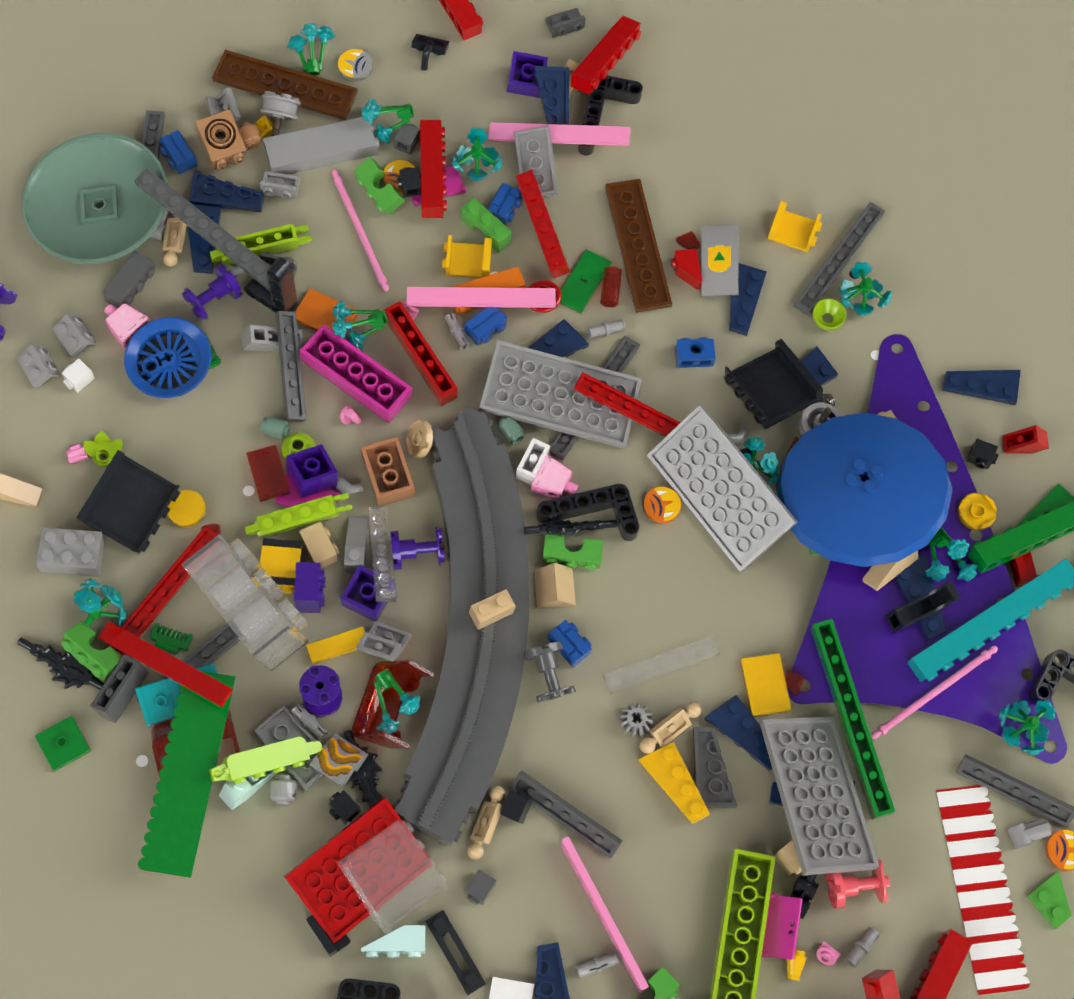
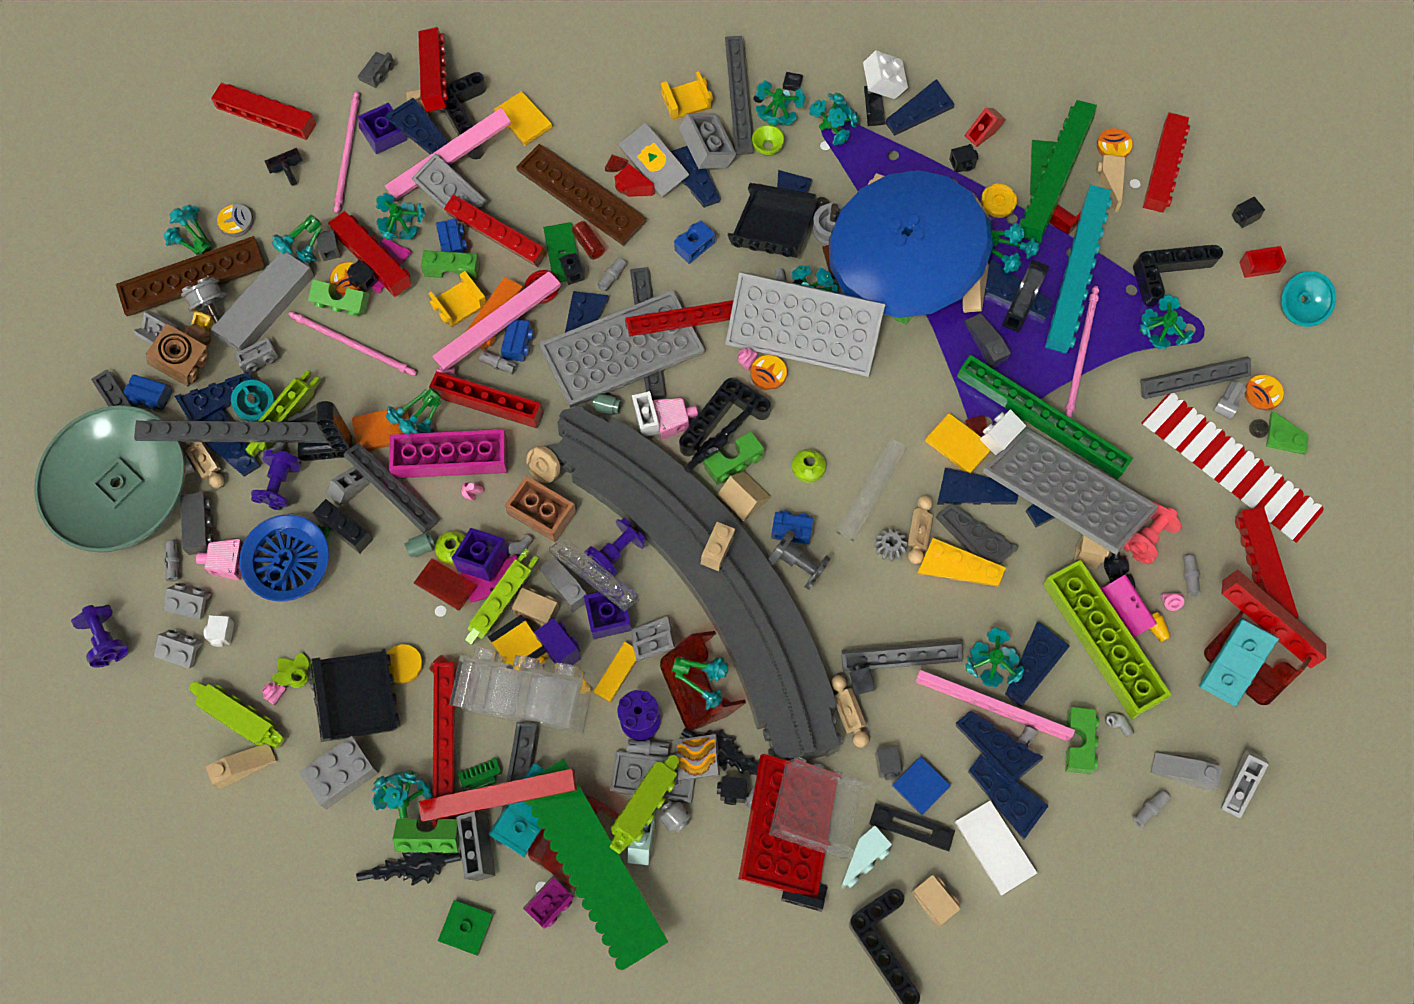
camera: 30 degrees left, 0 degrees up
none -> light grey pin [163,541,180,581]
none -> lime hinge [188,682,285,749]
none -> teal wheel [231,380,275,422]
none -> black brick [313,499,373,554]
none -> bright pink hose [334,91,360,214]
none -> yellow tile [494,91,553,146]
none -> magenta bracket [523,876,574,929]
none -> black brick [559,253,585,285]
none -> light grey brick [679,113,736,169]
none -> bright pink plate [737,347,758,370]
none -> black tile [782,72,803,91]
none -> lime piece [792,449,826,483]
none -> teal plant [809,92,859,145]
none -> white brick [863,50,908,99]
none -> black panel [864,86,885,126]
none -> blue tile [892,757,951,816]
none -> dark blue wing [956,711,1043,785]
none -> dark grey slope [964,313,1011,368]
none -> teal plant [965,628,1024,687]
none -> white brick [980,409,1026,455]
none -> dark blue wing [1005,621,1070,707]
none -> clear smoke plate [1249,419,1269,438]

